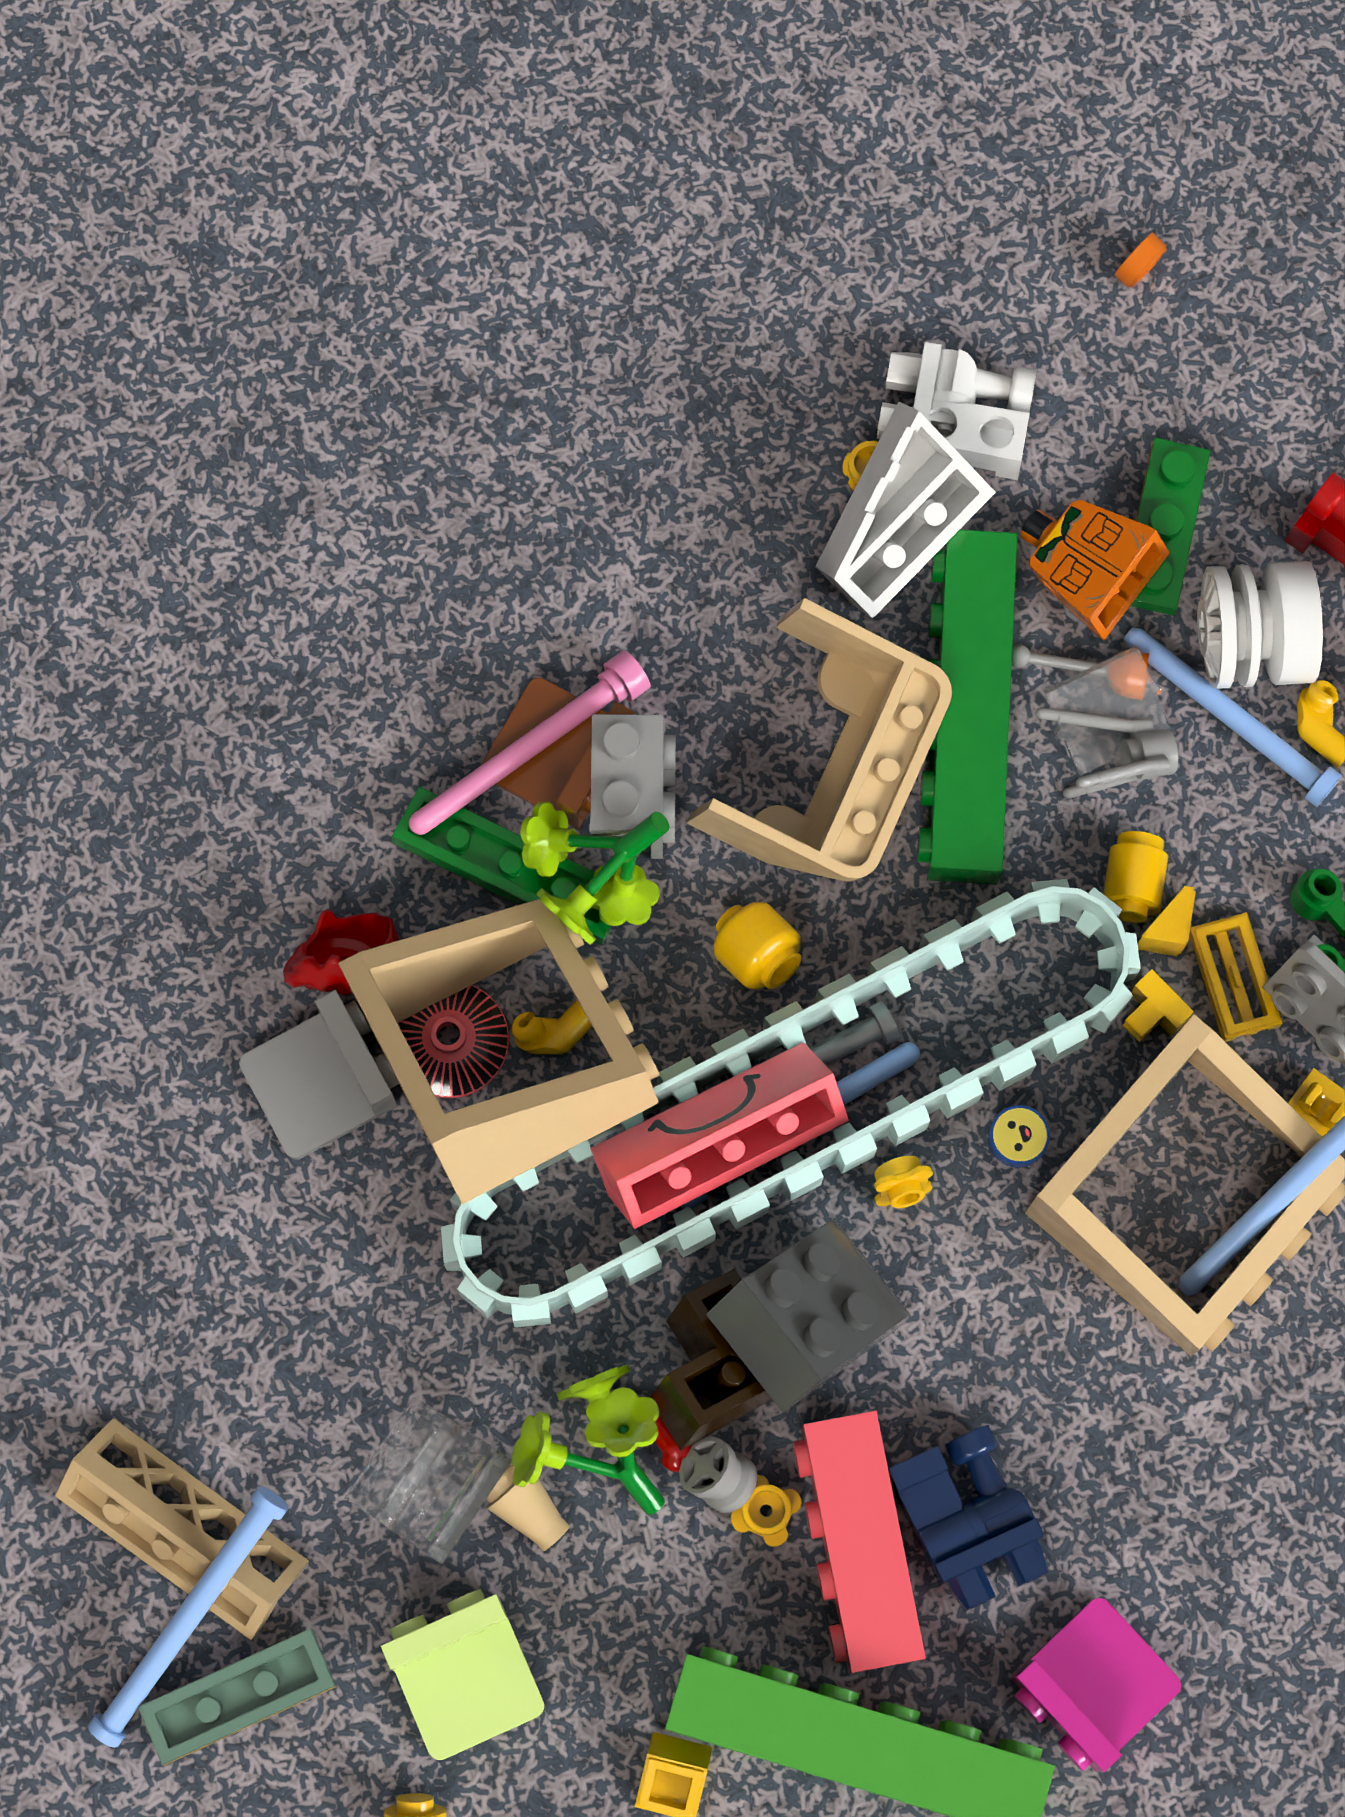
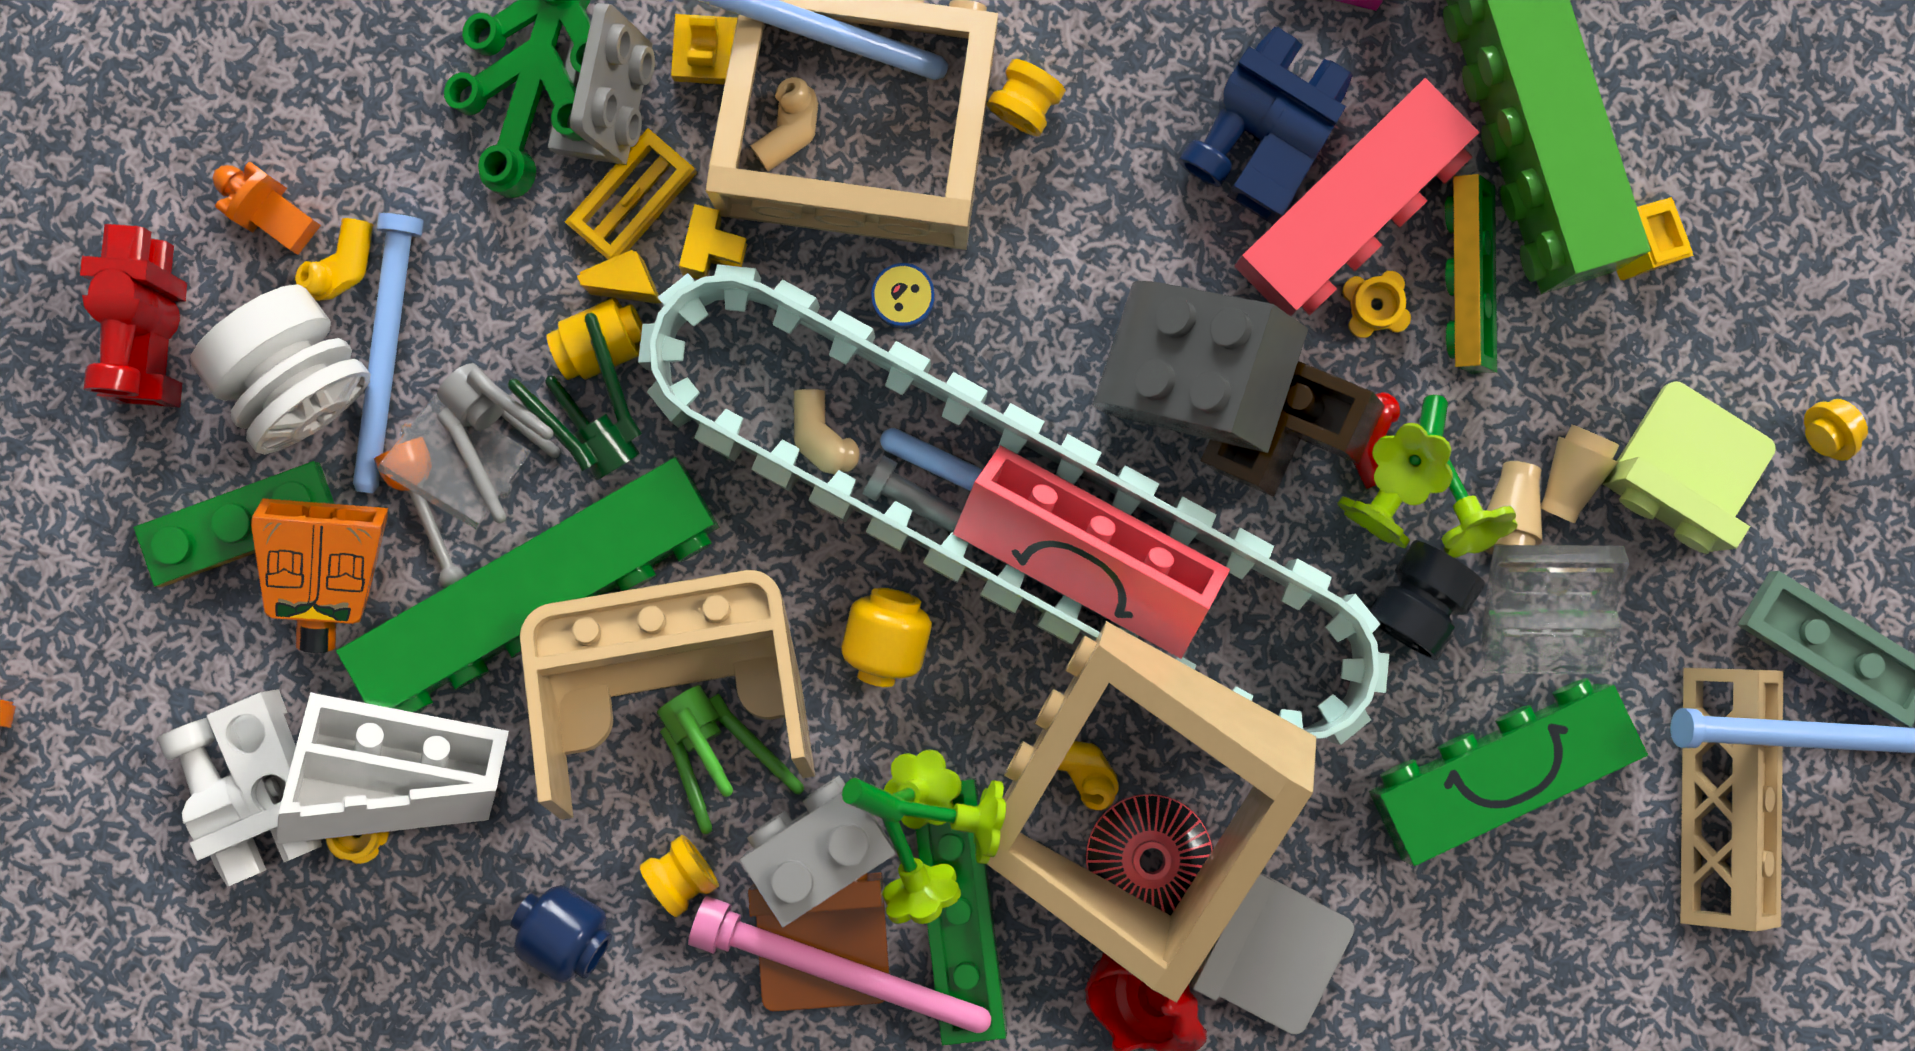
camera: 125 degrees left, 10 degrees up
light grey wheel [679,1437,758,1513] -> none
yellow plate [874,1156,933,1208] -> none
none -> dark green plant [507,313,642,481]
none -> dark blue head [510,885,612,983]
none -> yellow wheel [640,835,719,917]
none -> bright green plant [656,685,804,834]
none -> tan arm [750,77,819,172]
none -> tan arm [794,389,860,475]
none -> yellow wheel [987,59,1066,136]
none -> black wheel [1369,540,1486,660]
none -> green brick [1369,678,1648,866]
none -> plate [1445,174,1497,374]
none -> tan cone [1541,424,1619,524]

